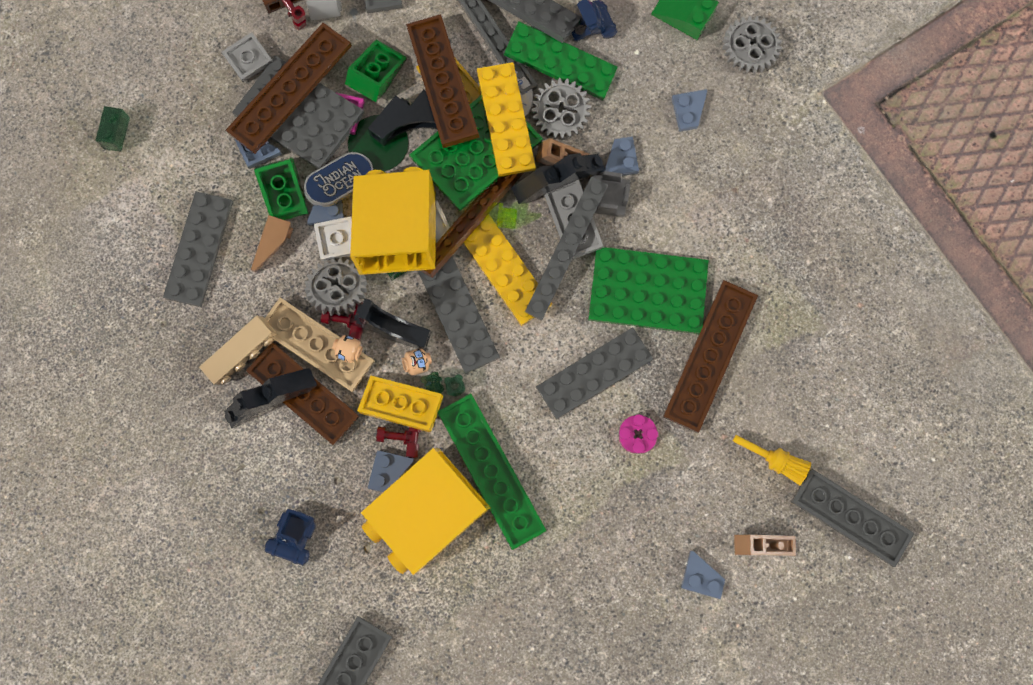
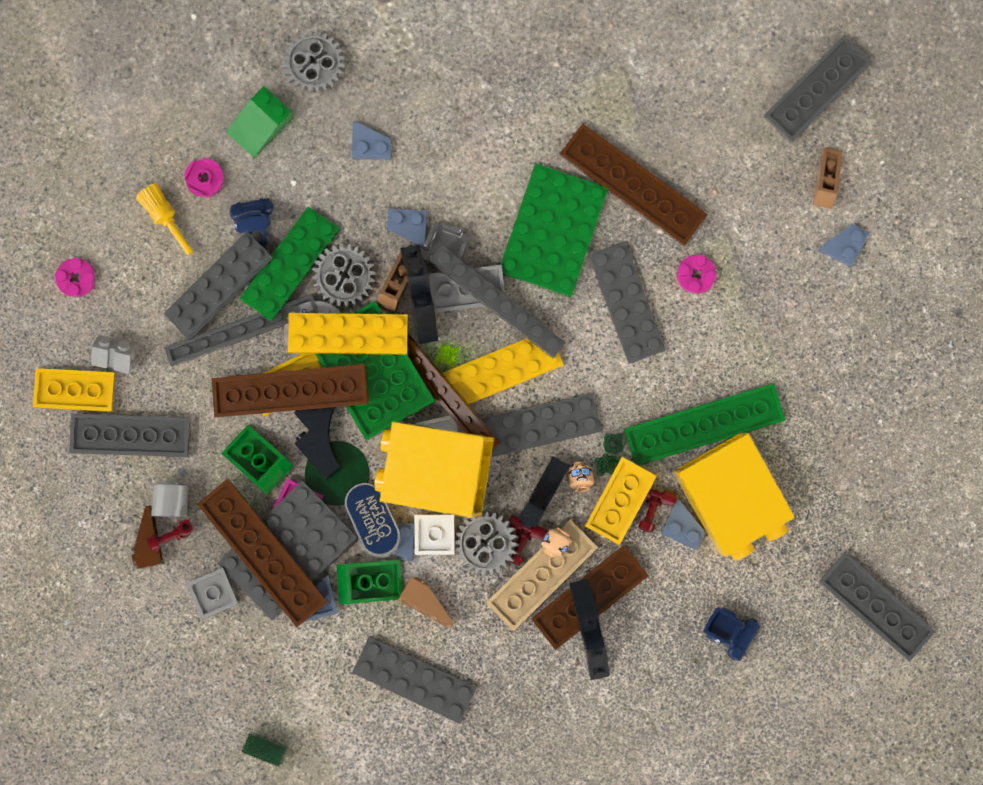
camera: 75 degrees left, 5 degrees up
tan brick [199,315,277,385] -> none
yellow piece [732,435,811,486] -> none

